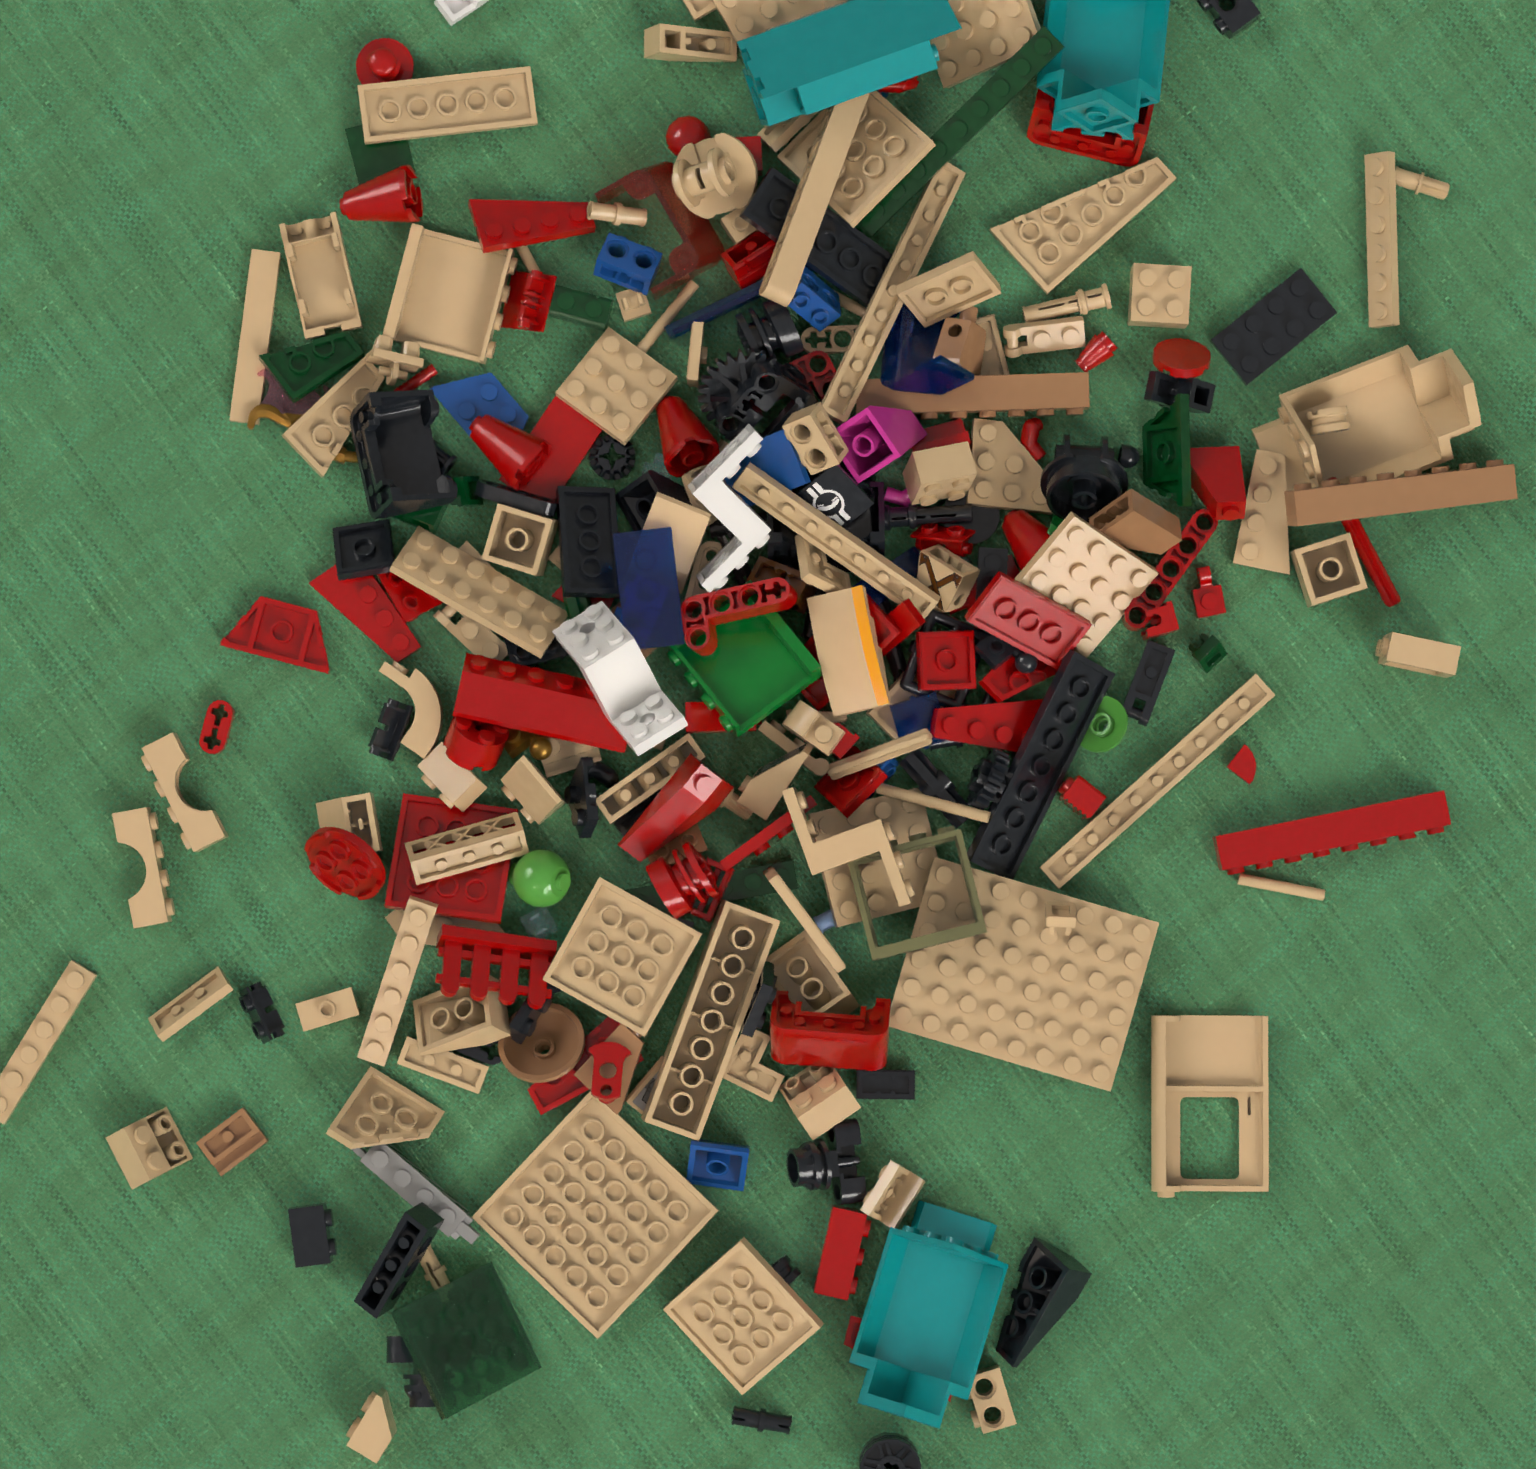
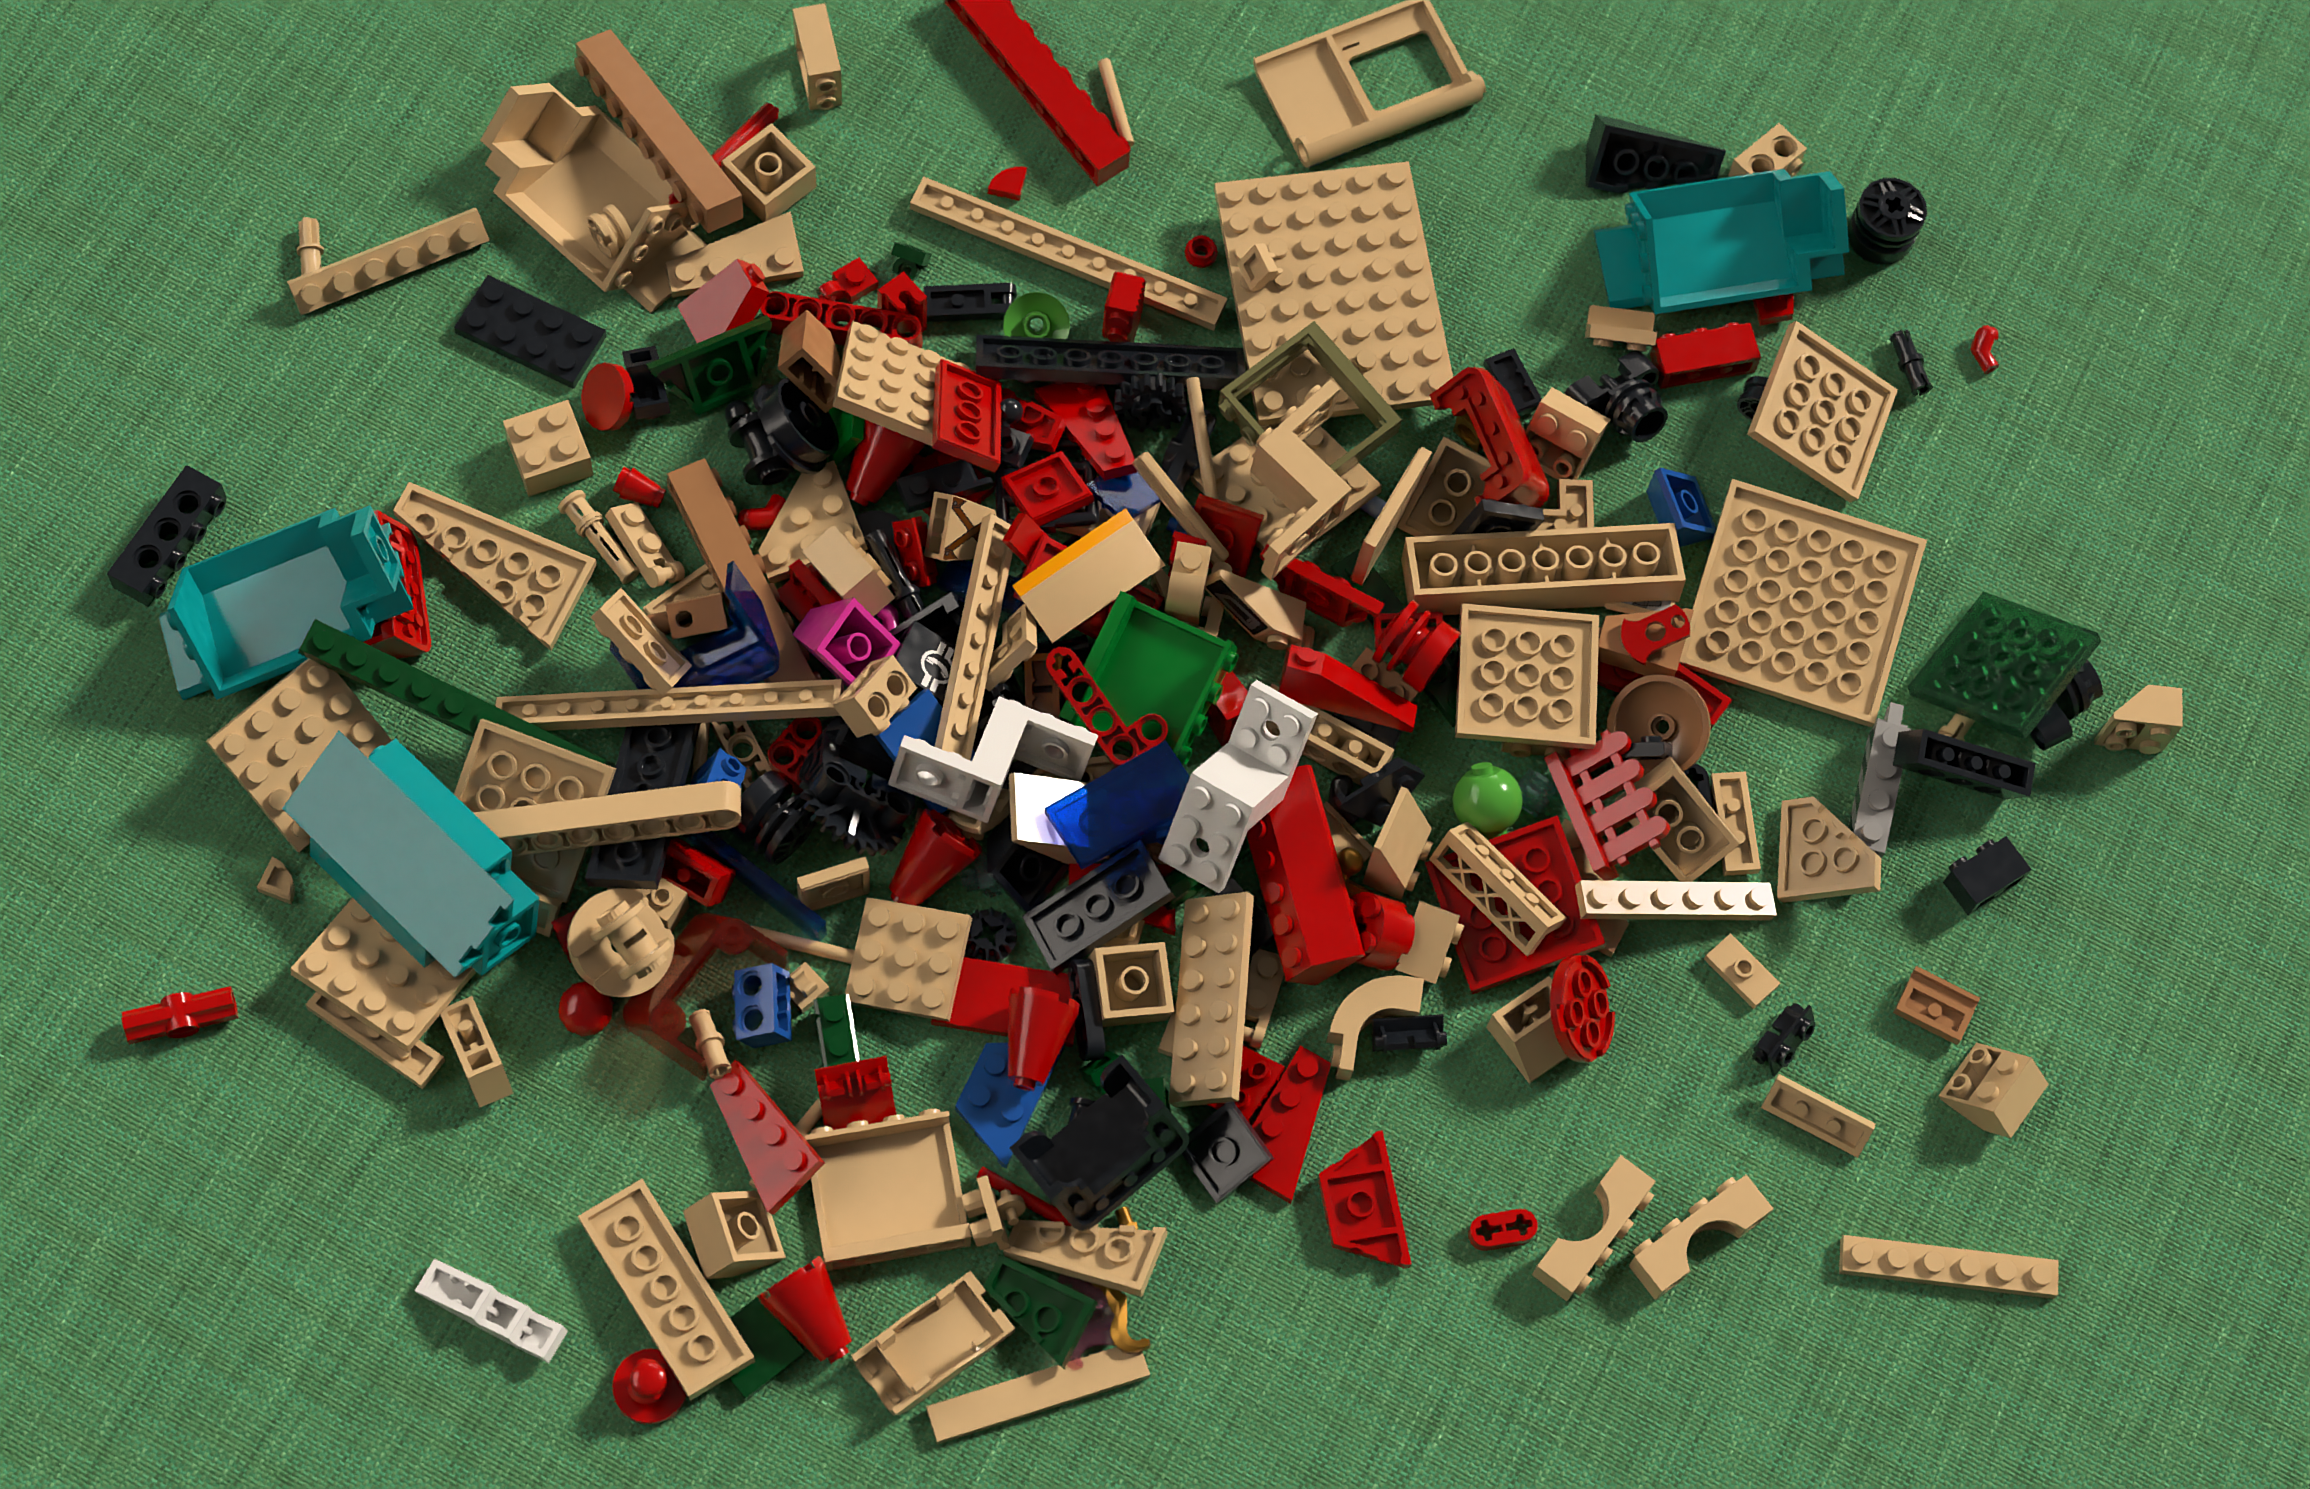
camera: 125 degrees left, 20 degrees down
none -> tan slope [683,1191,786,1279]
none -> red plate [1185,235,1218,268]

